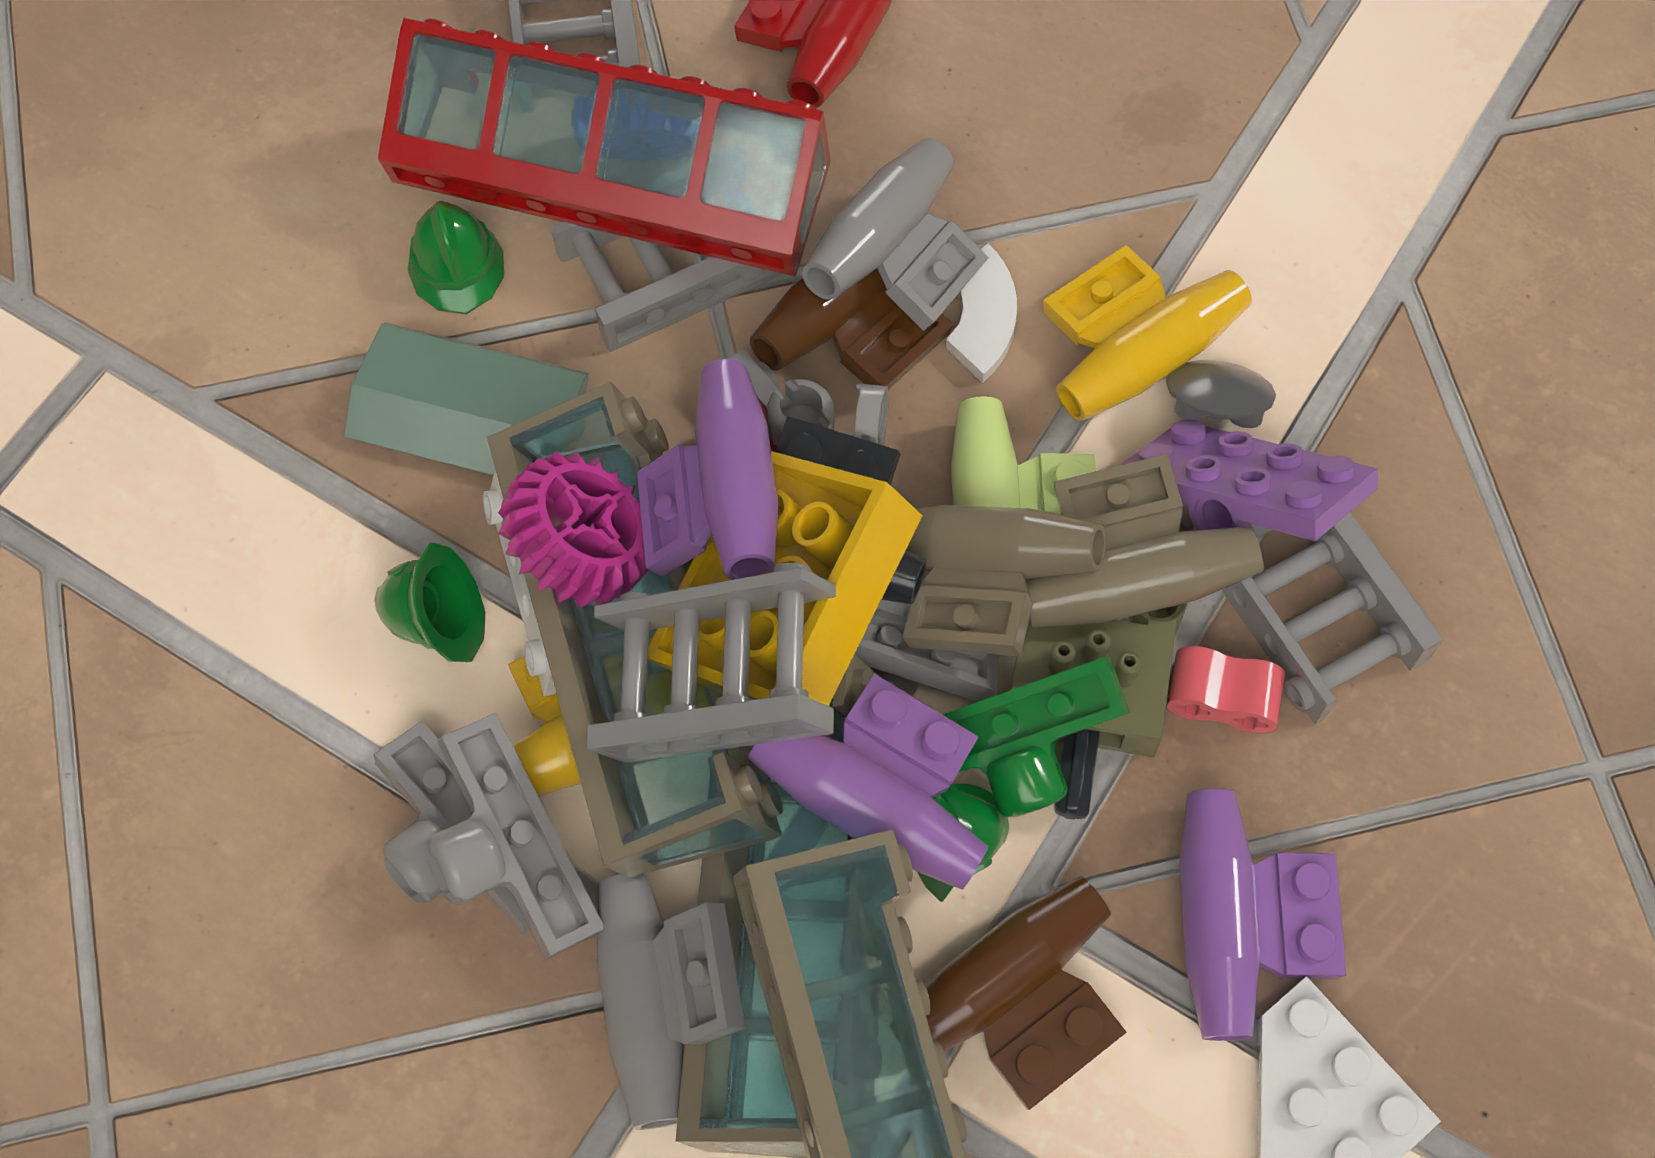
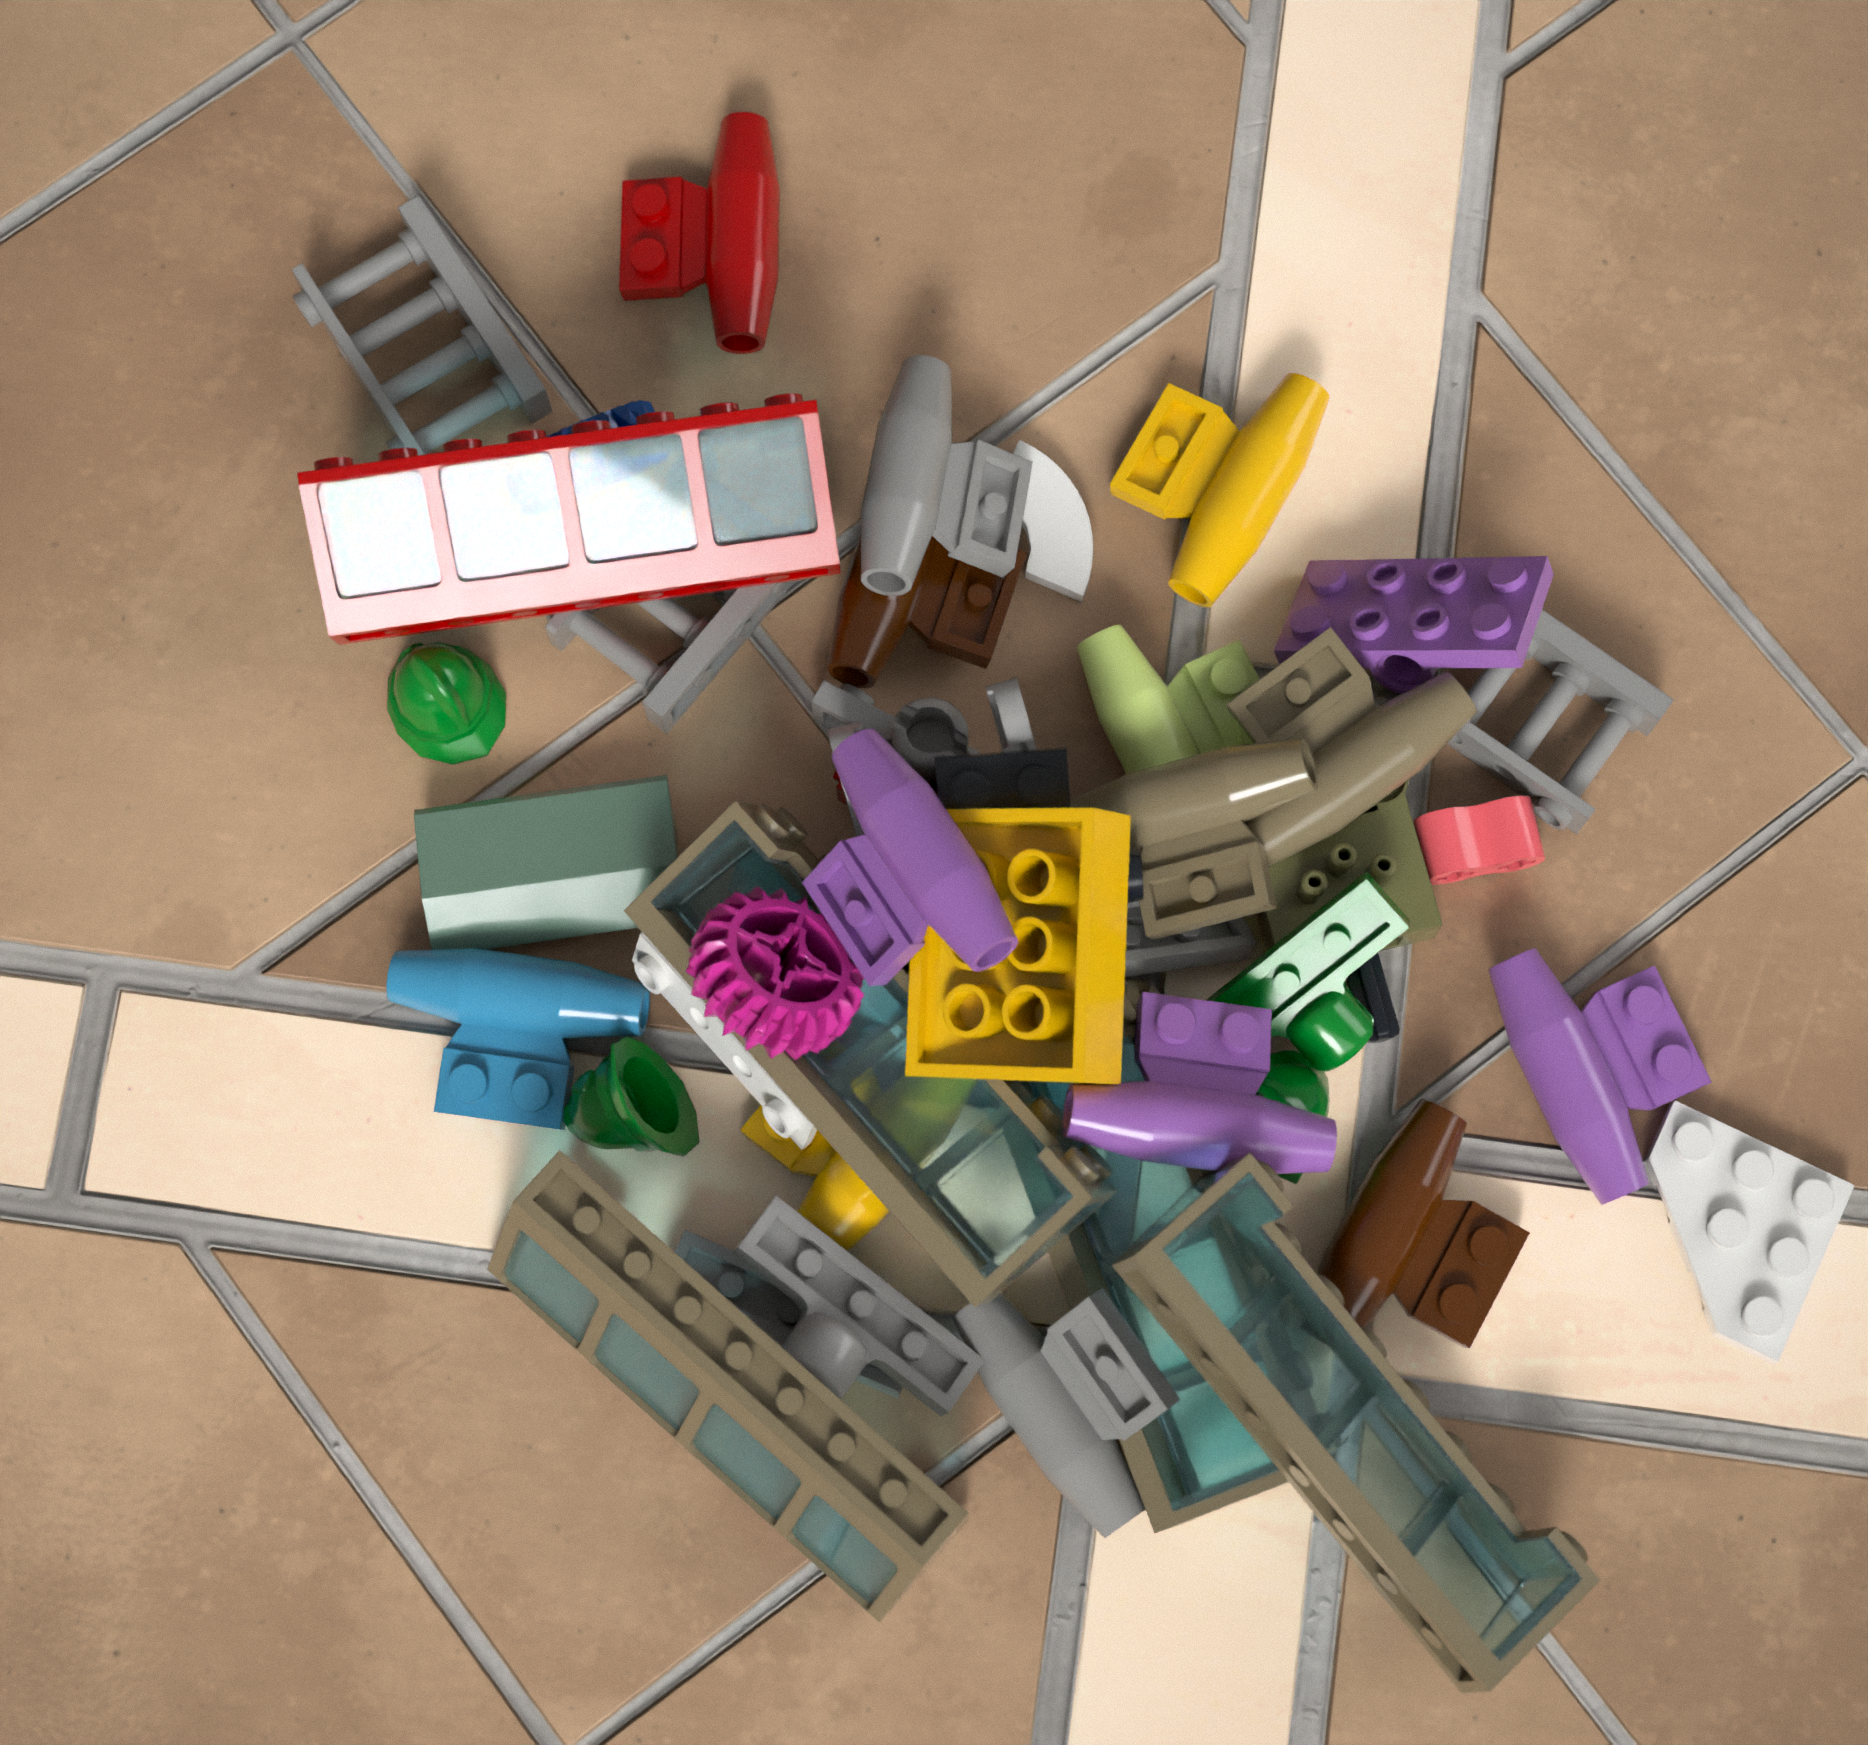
camera: 25 degrees left, 10 degrees up
light grey fence [587,563,836,763] -> none
dark grey dish [1166,360,1276,428] -> none
none -> dark azure plate [386,948,651,1130]
none -> dark tan window [487,1150,968,1623]

